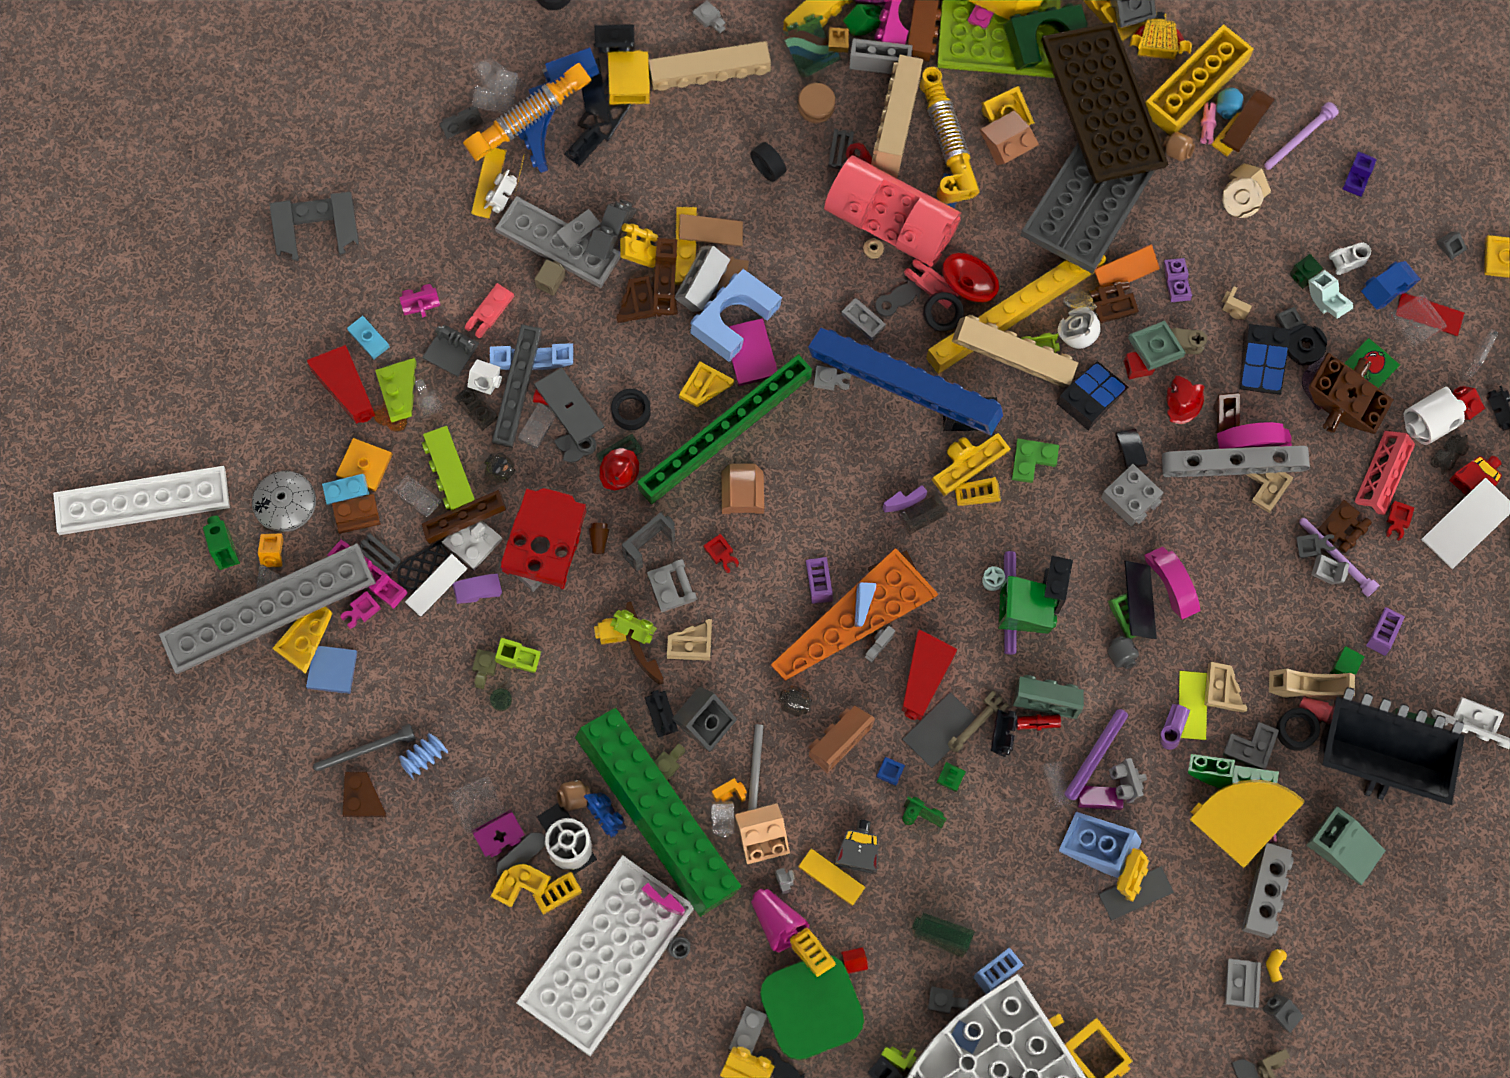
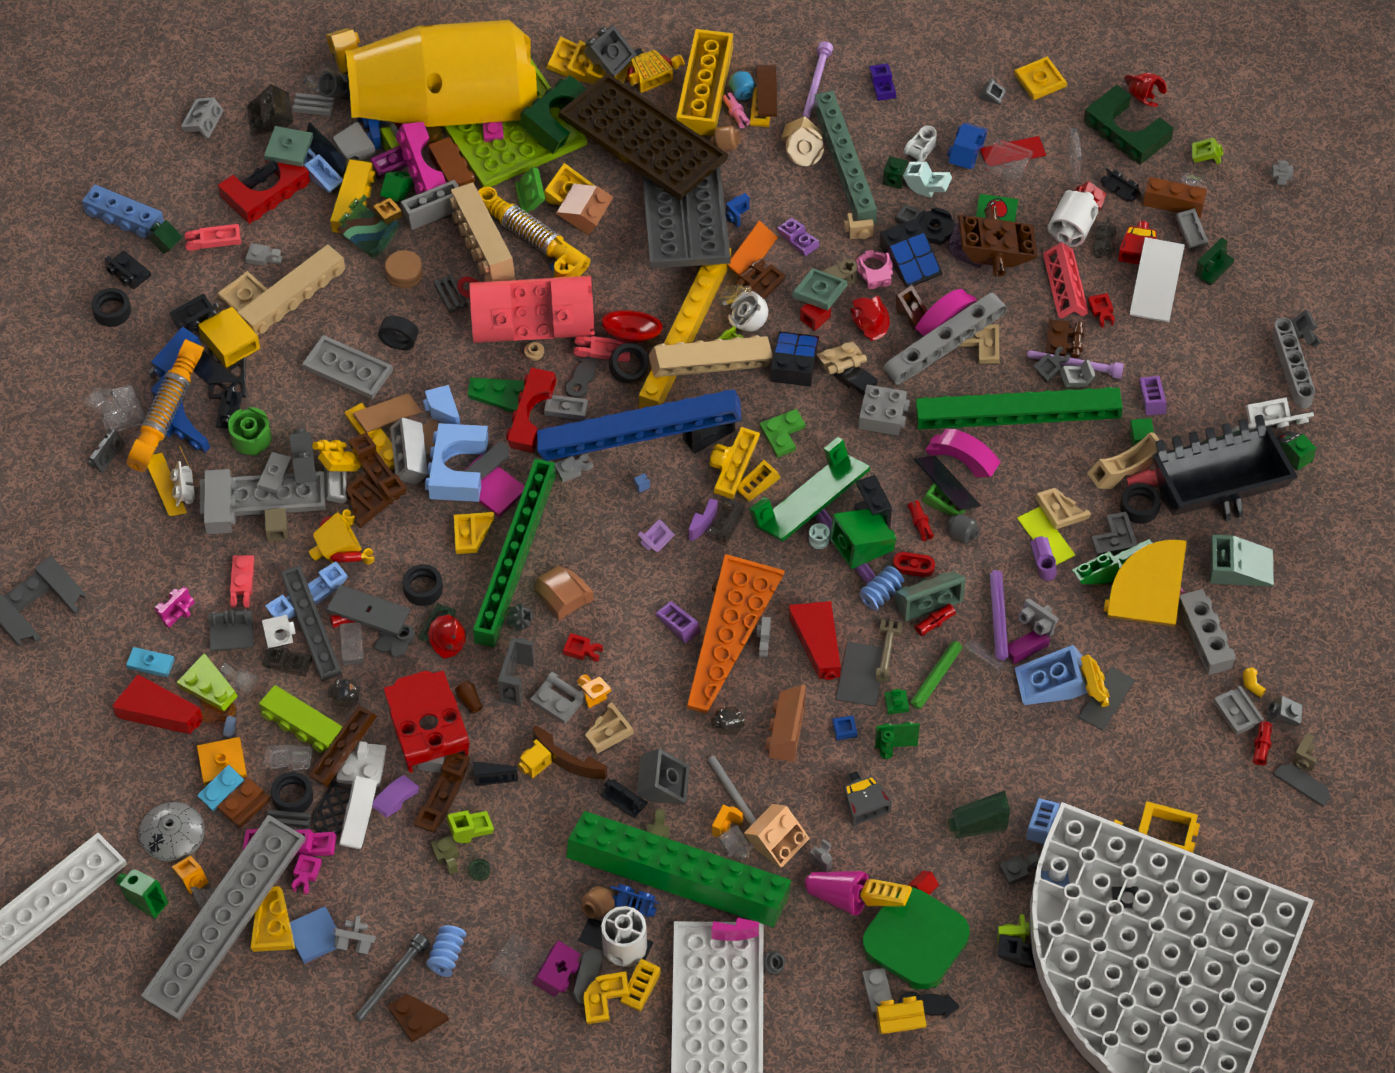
camera: 30 degrees left, 15 degrees down
lime hinge [610,610,657,644] -> none
yellow tile [798,849,865,906] -> none
light blue slope [854,582,876,627] -> none
black hinge [990,709,1018,757] -> none
none -> light grey brick [204,469,236,534]
none -> tan tile [217,271,268,312]
none -> sand blue tile [223,715,237,738]
none -> bright green brick [228,407,272,456]
none -> black tyre [271,772,313,813]
none -> light grey plate [302,335,393,400]
none -> yellow torso [309,509,375,564]
none -> light grey tile [324,466,347,504]
none -> light grey hips [332,915,376,954]
none -> reddish brown slope [414,753,470,833]
none -> light blue slope [423,385,460,424]
none -> dark grey piece [463,441,509,480]
none -> green wing [468,377,525,412]
none -> black slope [473,762,518,786]
none -> red arch [506,367,557,453]
none -> dark grey gear [507,604,533,631]
none -> bright green plate [515,167,546,213]
none -> light orange bracket [577,674,611,708]
none -> medium blue piece [634,473,650,493]
none -> lavender bracket [638,519,675,552]
none -> blue bracket [725,193,750,227]
none -> bracket [749,437,871,541]
none -> sand green brick [814,91,877,224]
none -> tan plate [816,341,867,375]
none -> bright pink piece [855,250,893,289]
none -> light blue piece [859,566,904,611]
none -> red plate [893,552,935,577]
none -> red pin [907,500,934,541]
none -> bright green axle [911,641,962,709]
none -> green brick [915,387,1123,430]
none -> red pin [1252,721,1273,766]
none -> green slope [1277,431,1316,470]

